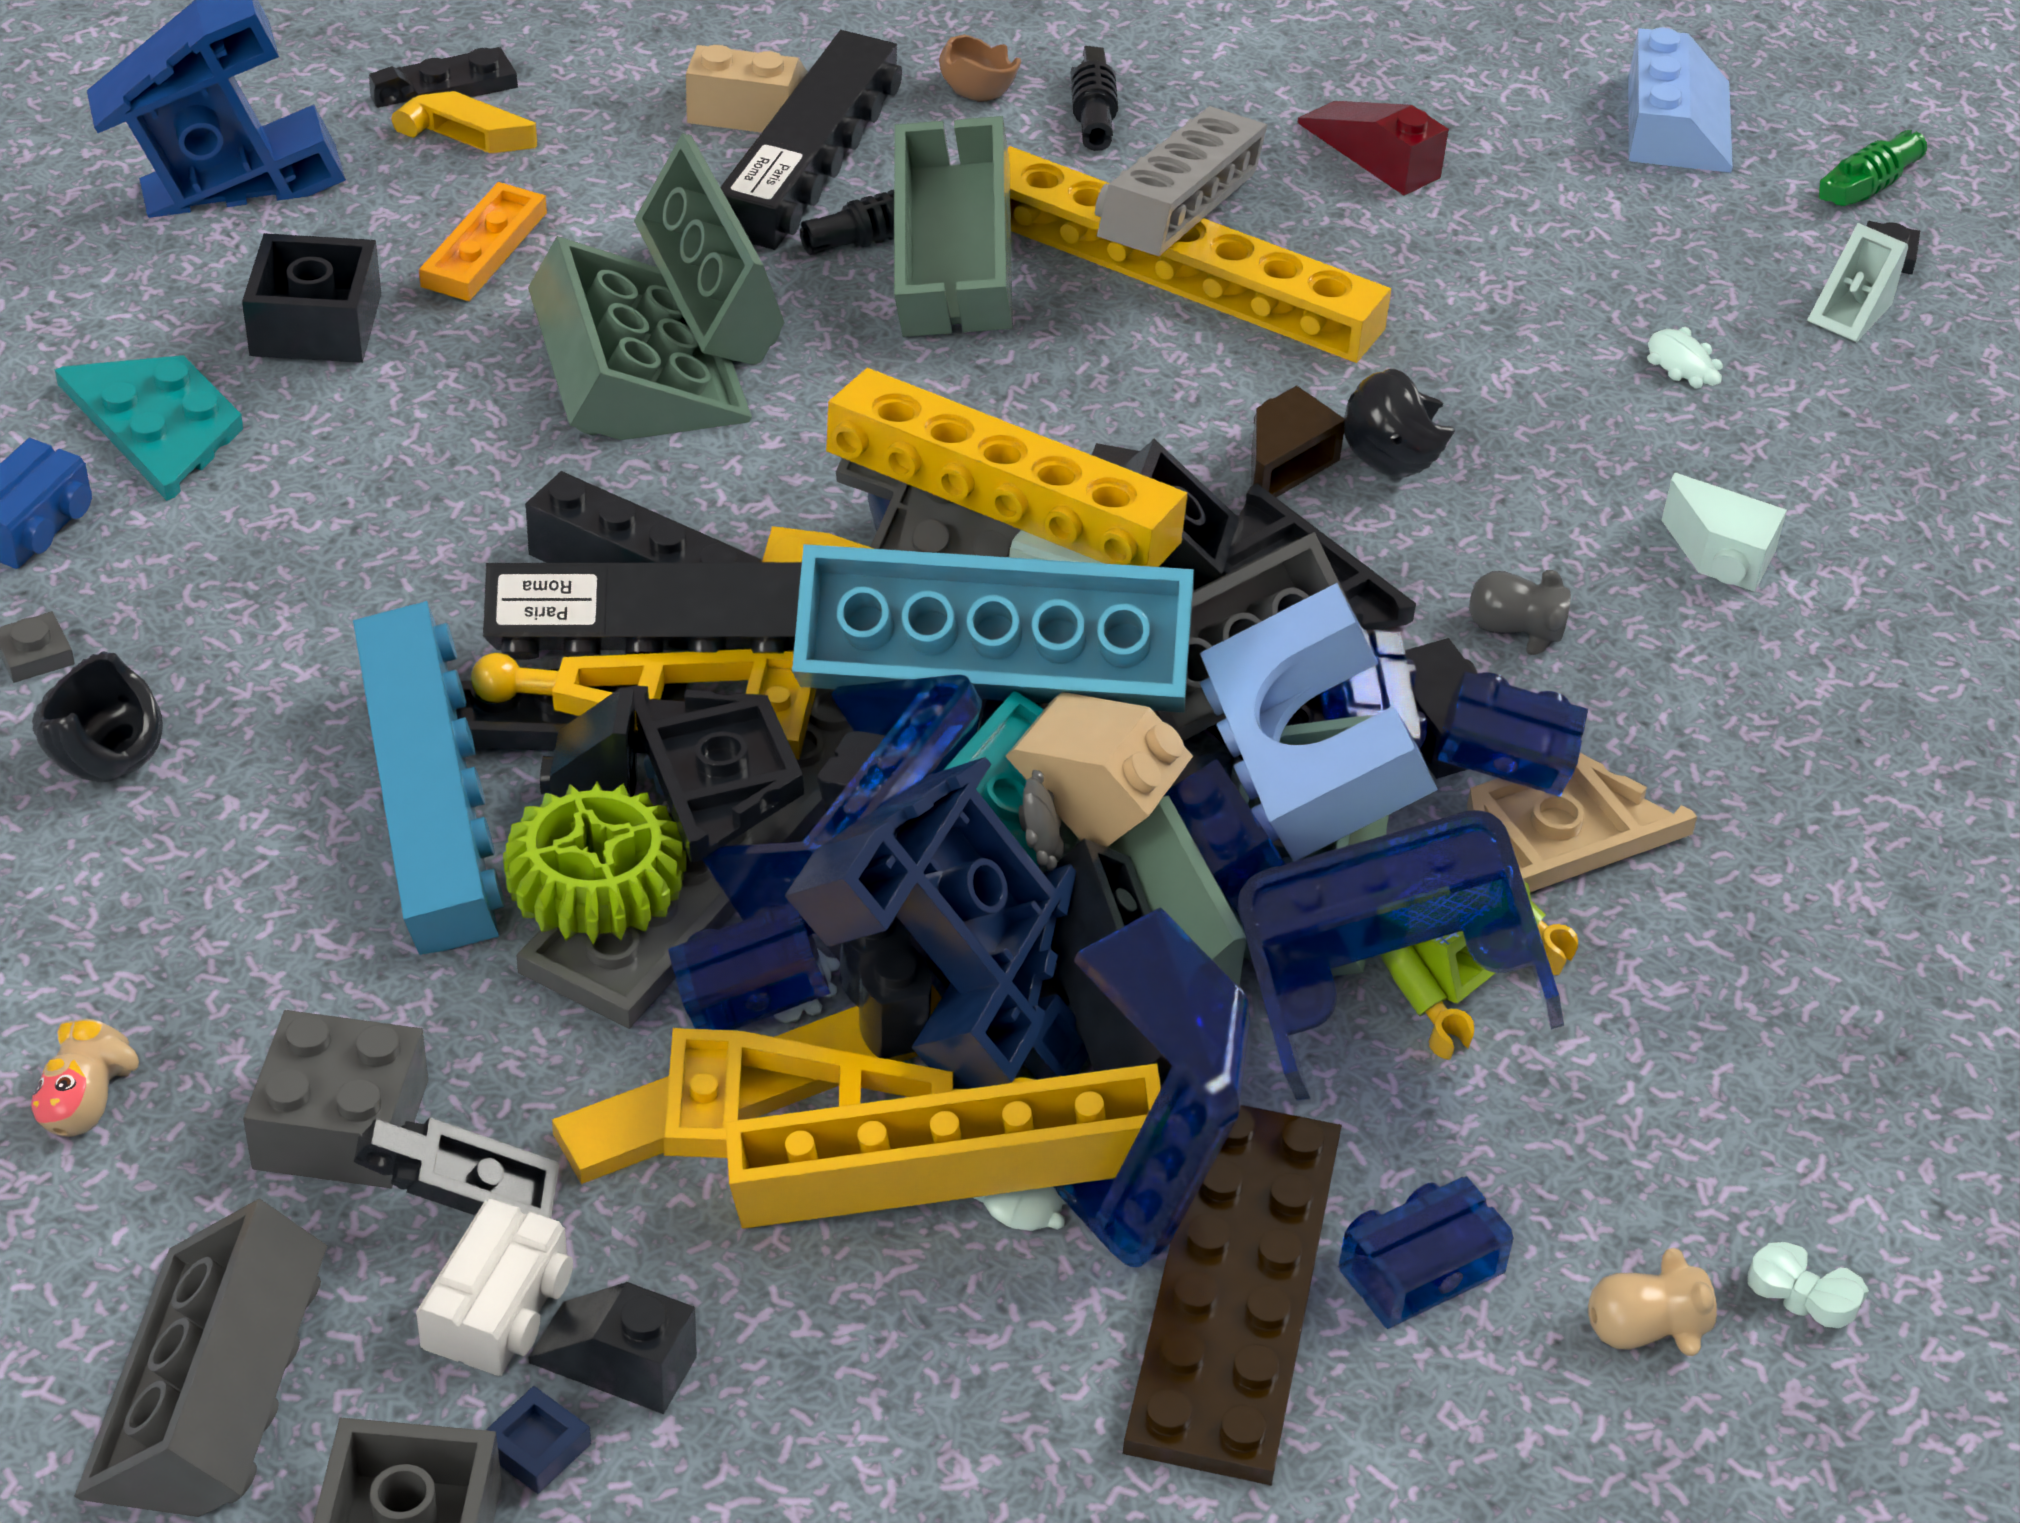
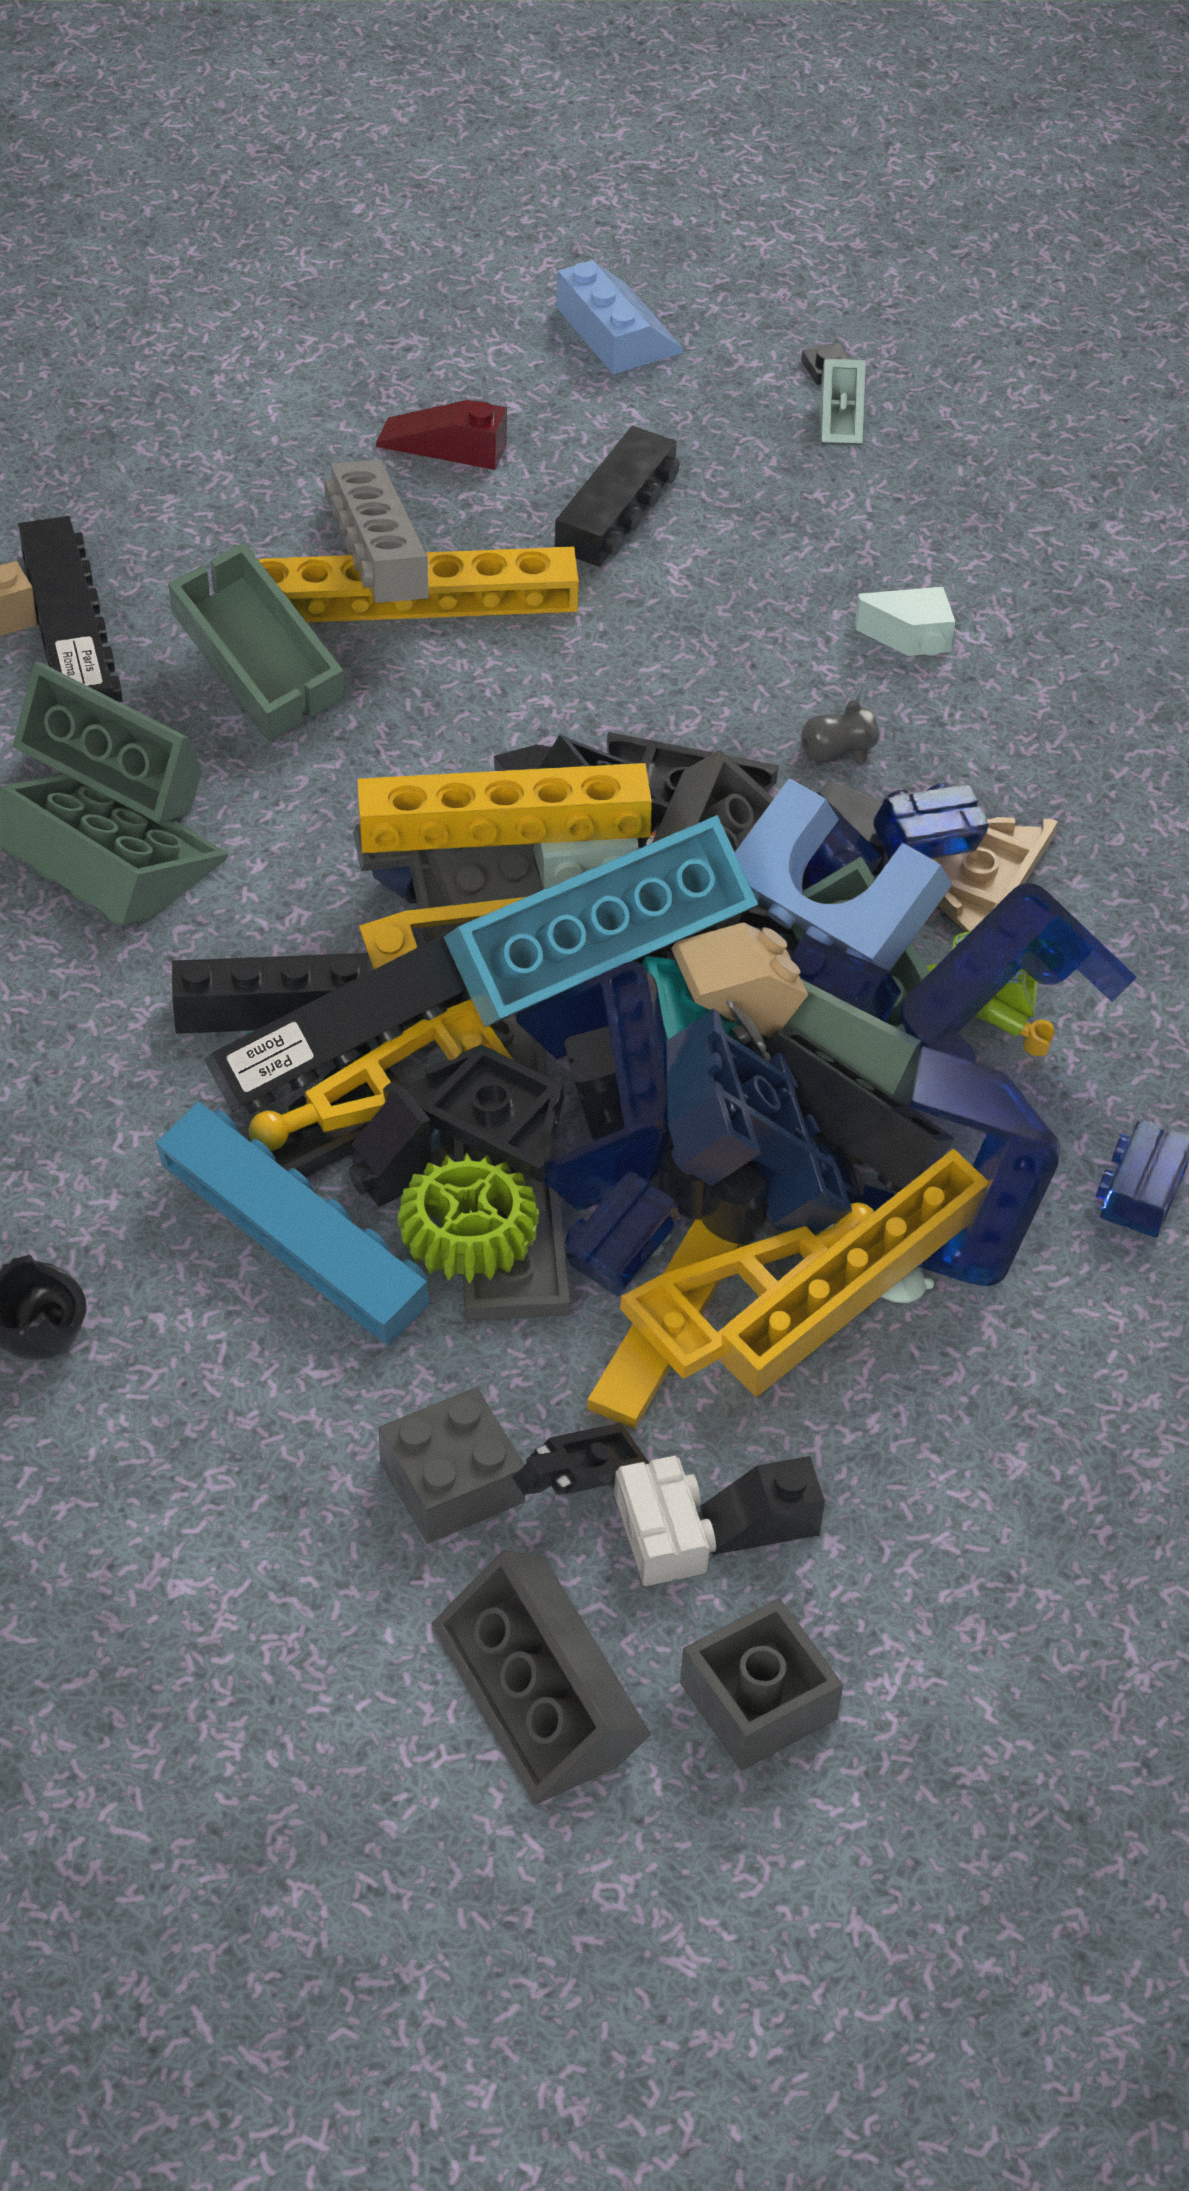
camera: 35 degrees left, 5 degrees up
tan animal [31,1019,139,1137] -> none
dark blue plate [486,1386,591,1494] -> none
black hinge [800,189,894,255] -> none
medium nougat hair [939,34,1021,102] -> none
black hinge [1070,46,1118,151] -> none
dark brown plate [1122,1097,1342,1486] -> none
dark brown slope [1251,385,1345,497] -> none
black piece [1344,369,1455,478] -> none
light aqua piece [1647,327,1723,389] -> none
green hinge [1819,130,1927,206] -> none
none -> black brick [554,425,680,567]

